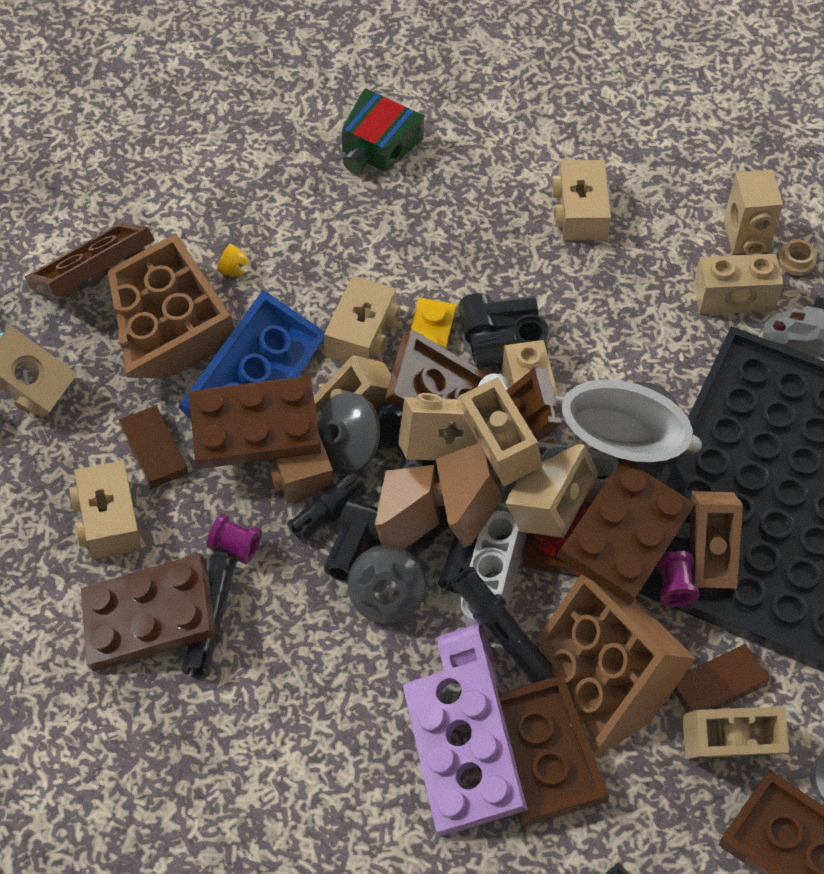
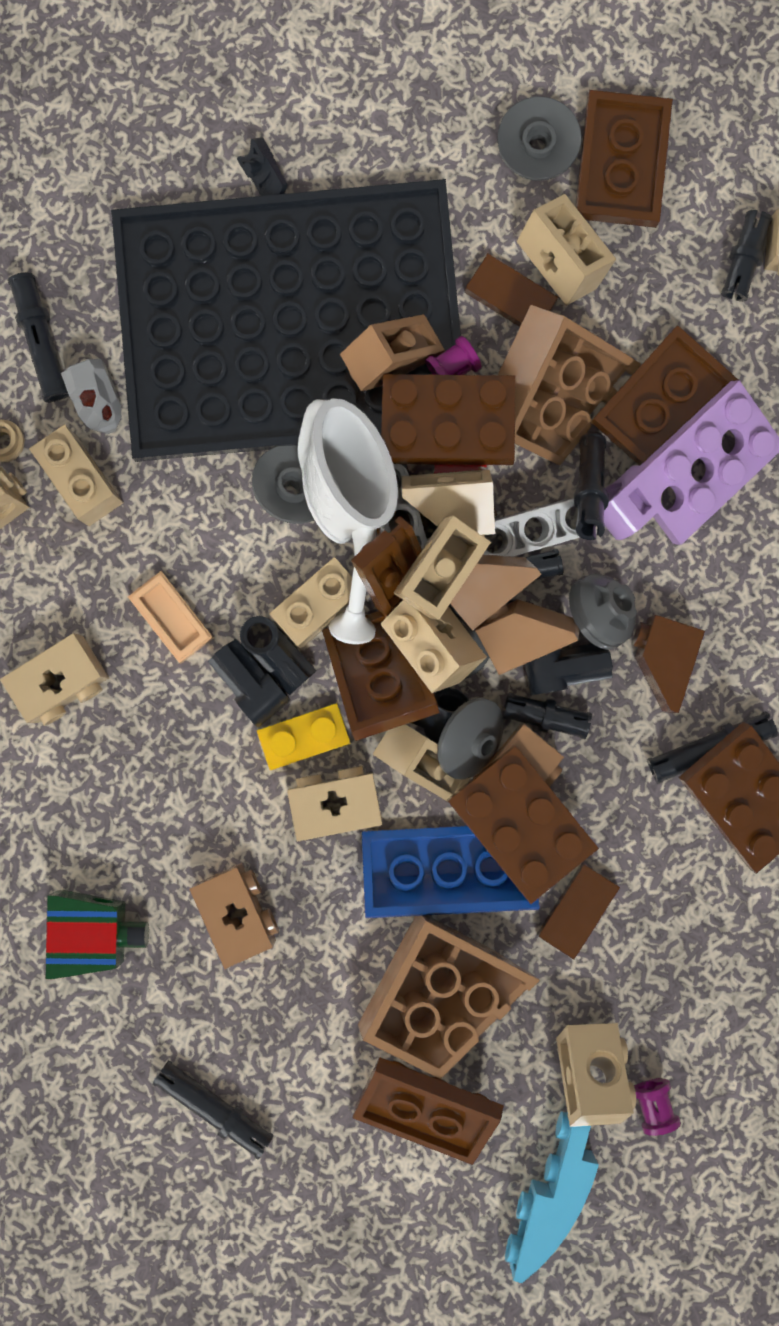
camera: 120 degrees left, 30 degrees up
tan brick [69,460,142,560] -> none
magenta bush [207,514,262,564] -> none
yellow hinge [216,244,249,277] -> none
none -> light nougat tile [128,571,214,664]
none -> black pin [152,1060,274,1160]
none -> medium nougat brick [189,863,279,969]
none -> reddish brown slope [632,615,705,713]

